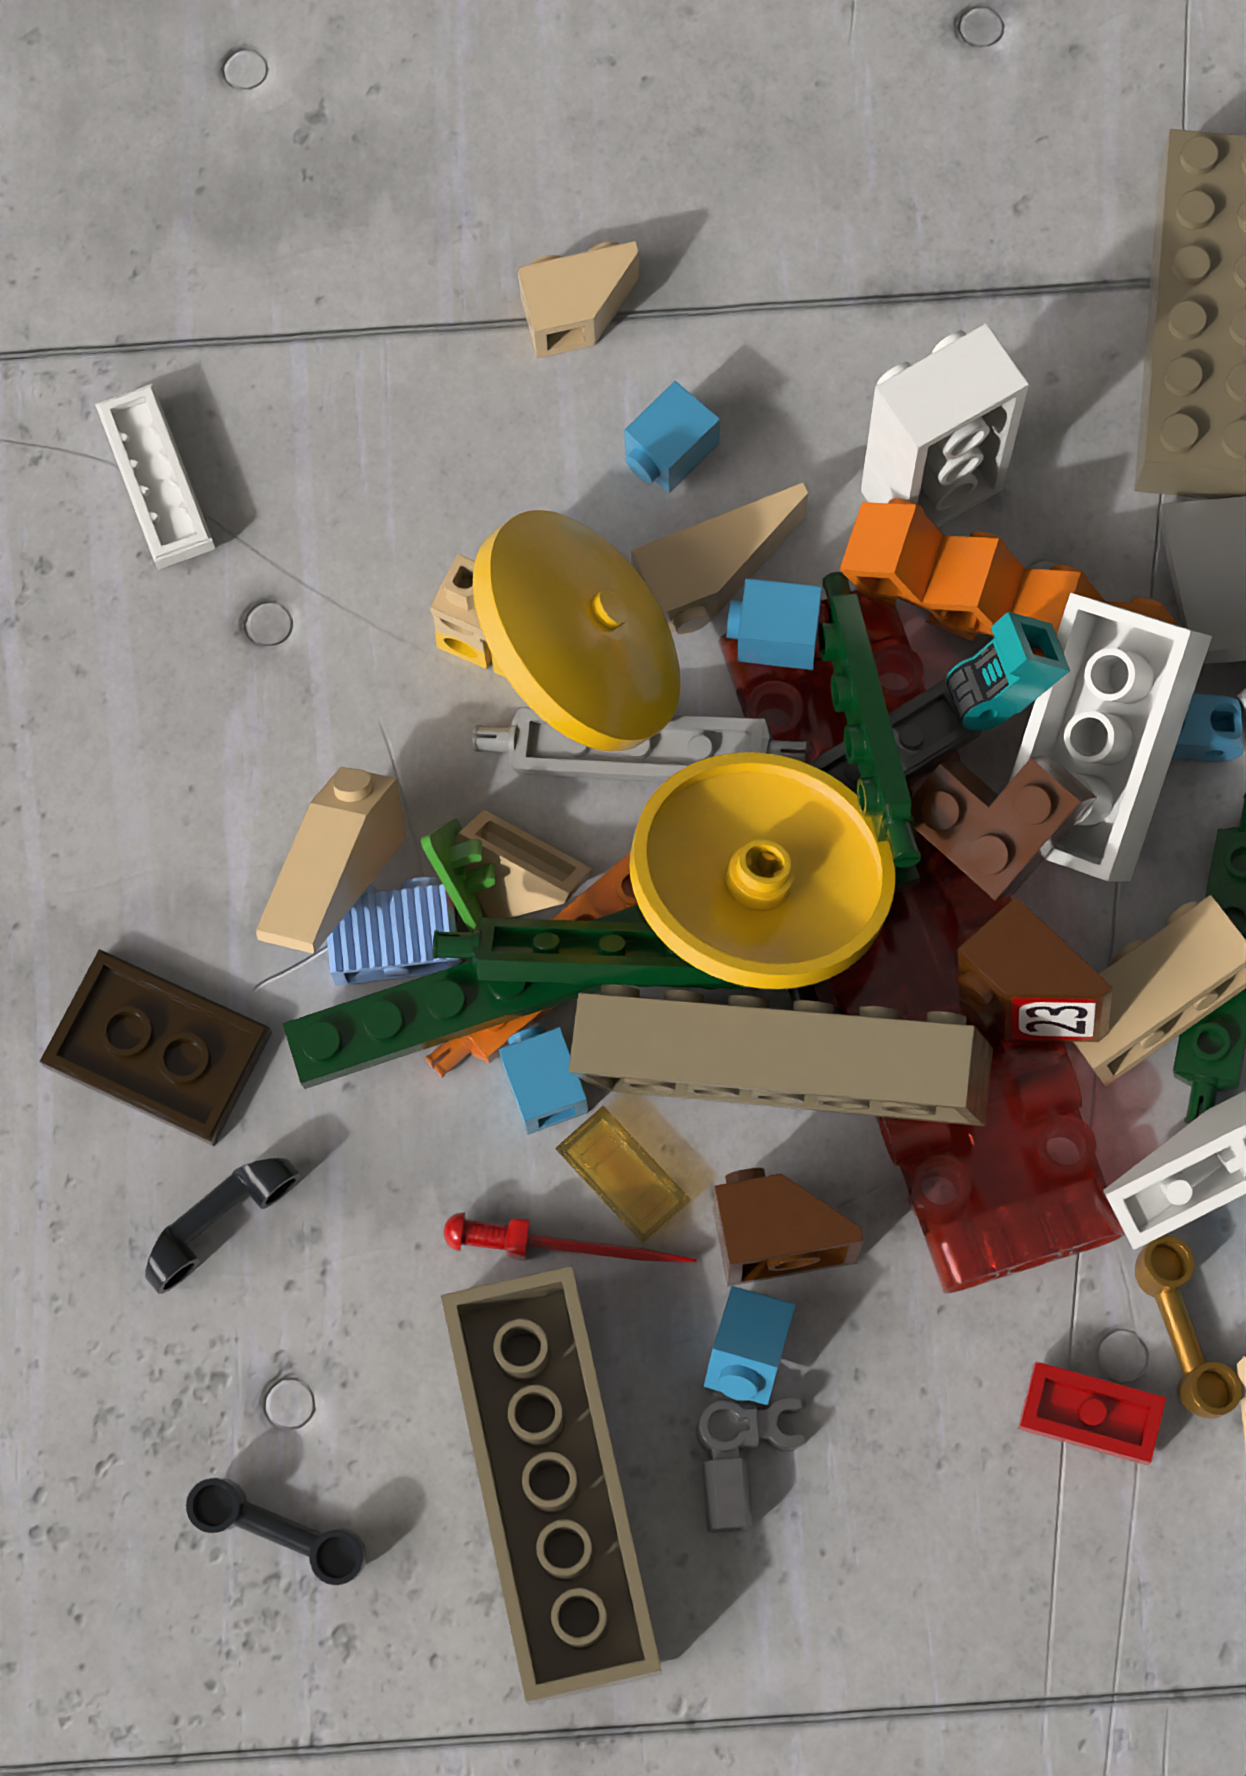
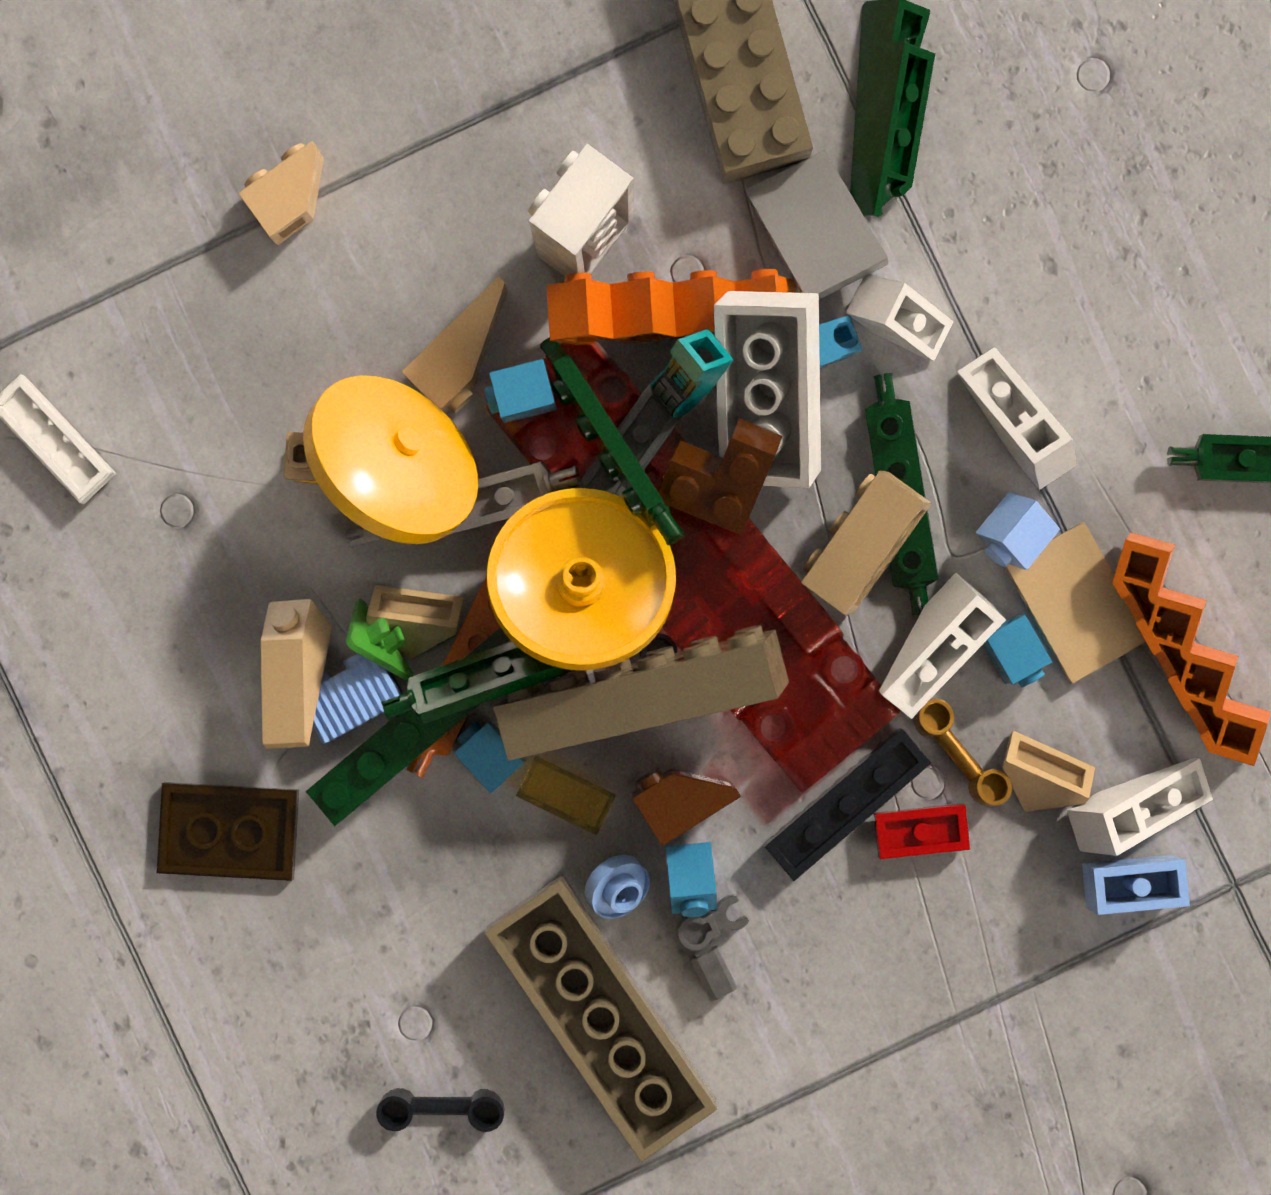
camera: 25 degrees left, 15 degrees up
black bar [145,1158,301,1294] -> none
red sword [443,1212,697,1263] -> none
dark azure brick [624,381,720,493] -> none
reddish brown slope [958,896,1113,1042] -> none
none -> light blue plate [584,854,650,919]
none -> black gear [763,728,931,881]

